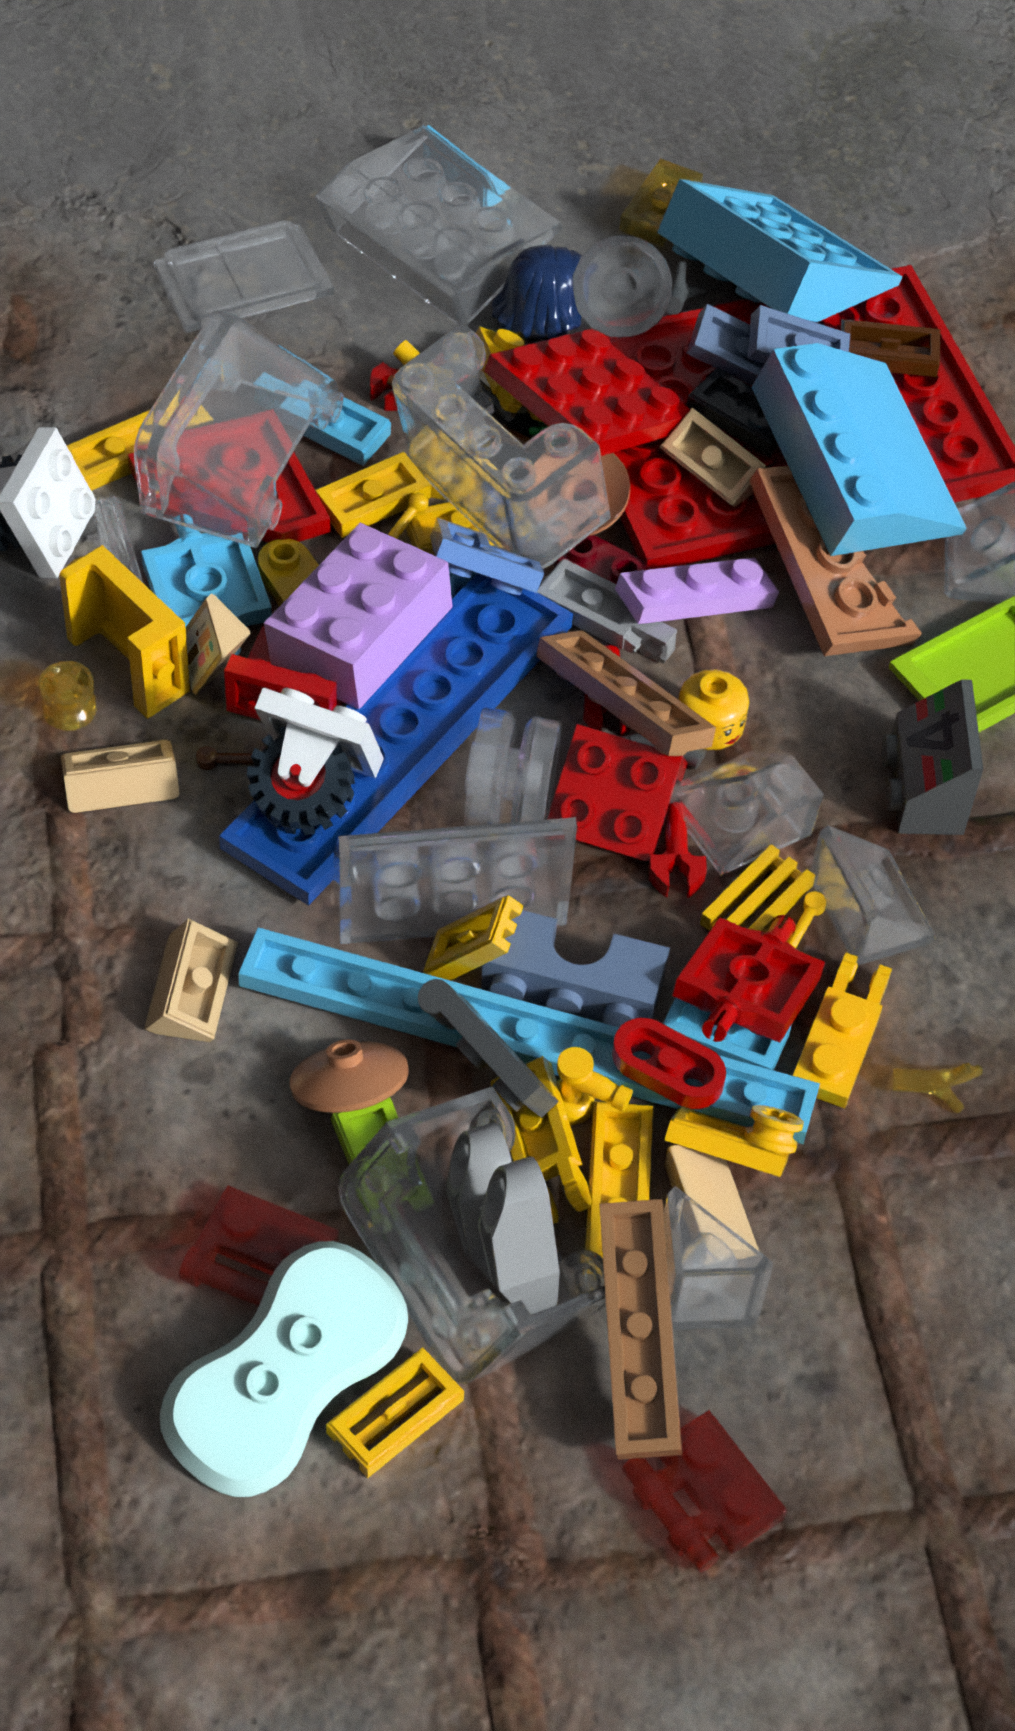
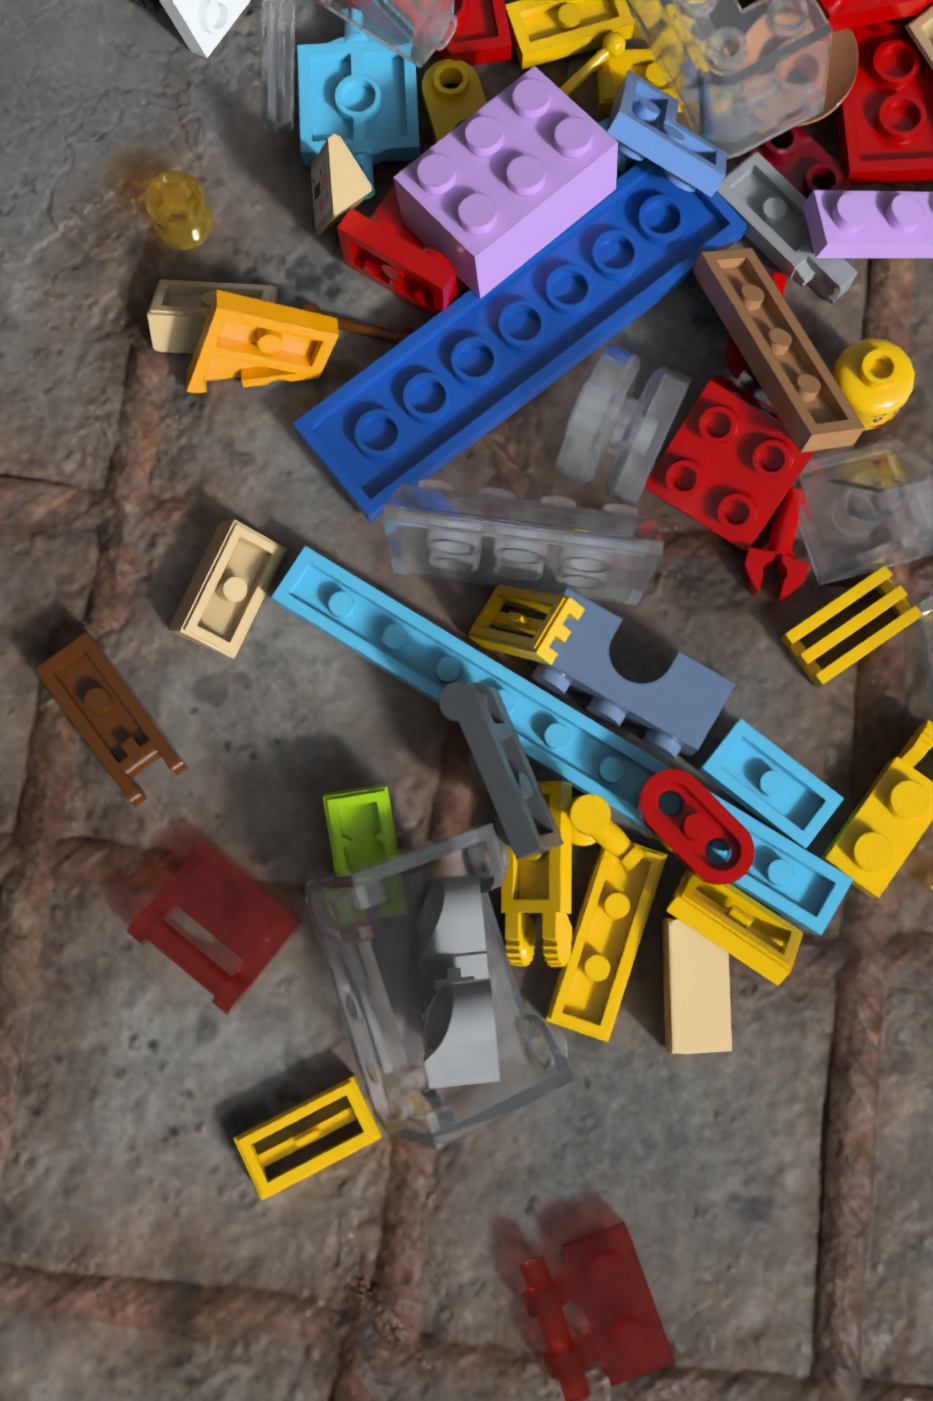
camera: 20 degrees right, 25 degrees up
yellow panel [59,545,190,719] -> none
light aqua plate [160,1241,408,1497] -> none
plate [247,688,384,835] -> none
nougat dish [290,1039,409,1113] -> none
medium nougat plate [599,1199,682,1460] -> none
clear slope [664,1186,774,1330] -> none
red plate [672,915,825,1043] -> none
yellow bush [744,1105,804,1153] -> none
yellow hinge [787,891,827,948] -> none
none -> reddish brown hinge [34,632,188,807]
none -> light orange wing [186,289,339,394]

